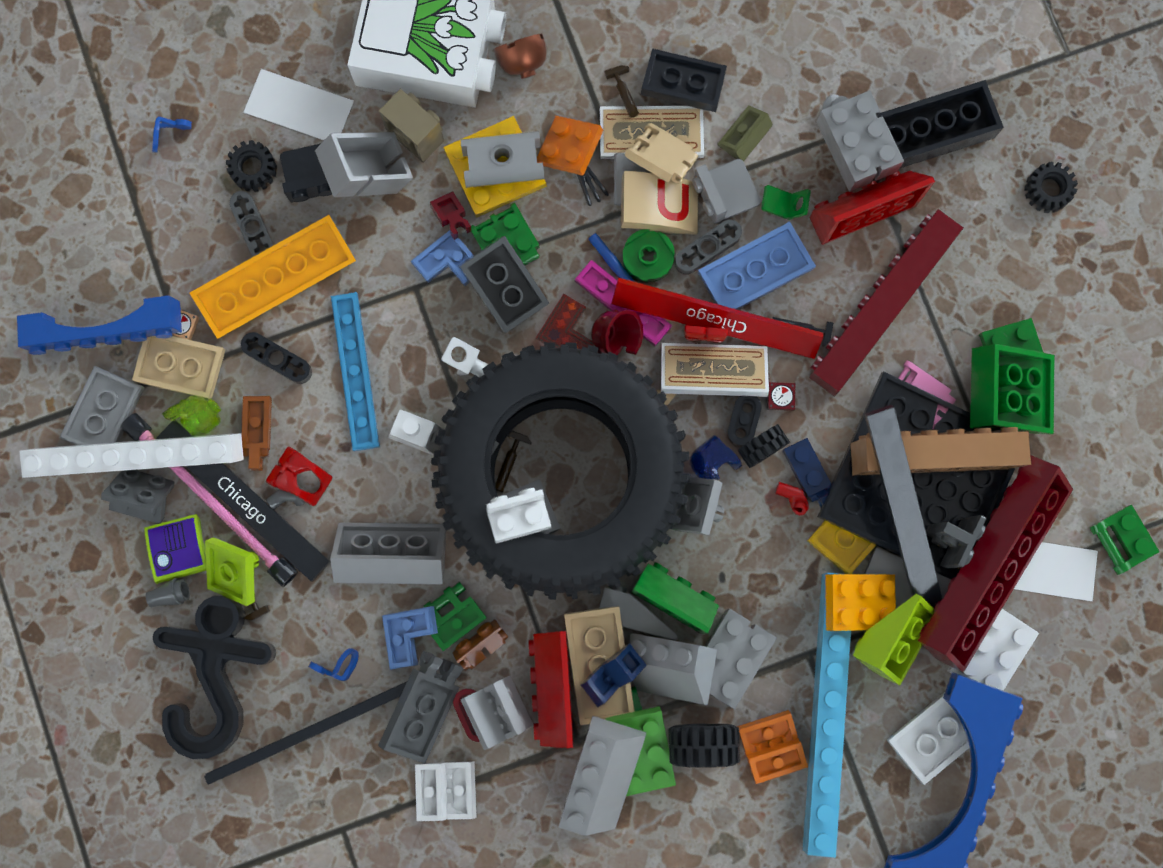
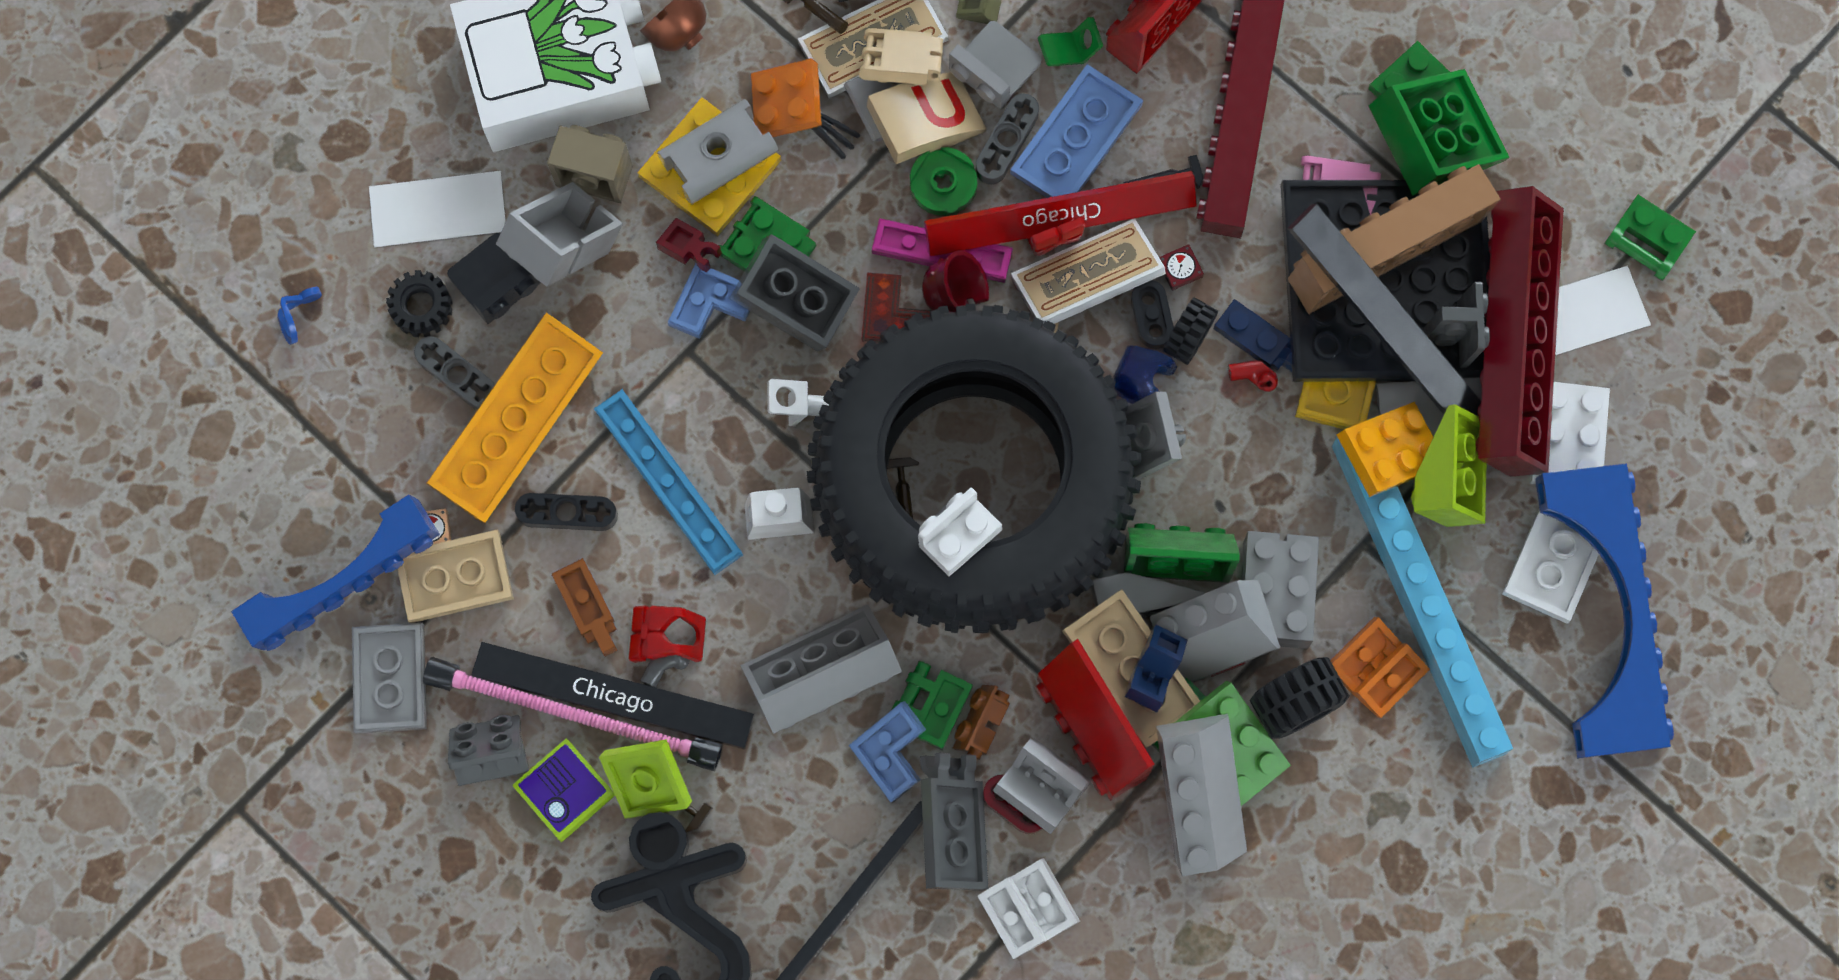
camera: 25 degrees left, 5 degrees down
white brick [19,433,244,478] -> none
dark grey cone [146,578,190,608] -> none
clear neon green head [162,395,221,436] -> none
blue piece [308,648,359,681] -> none
blue piece [588,233,635,282] -> none

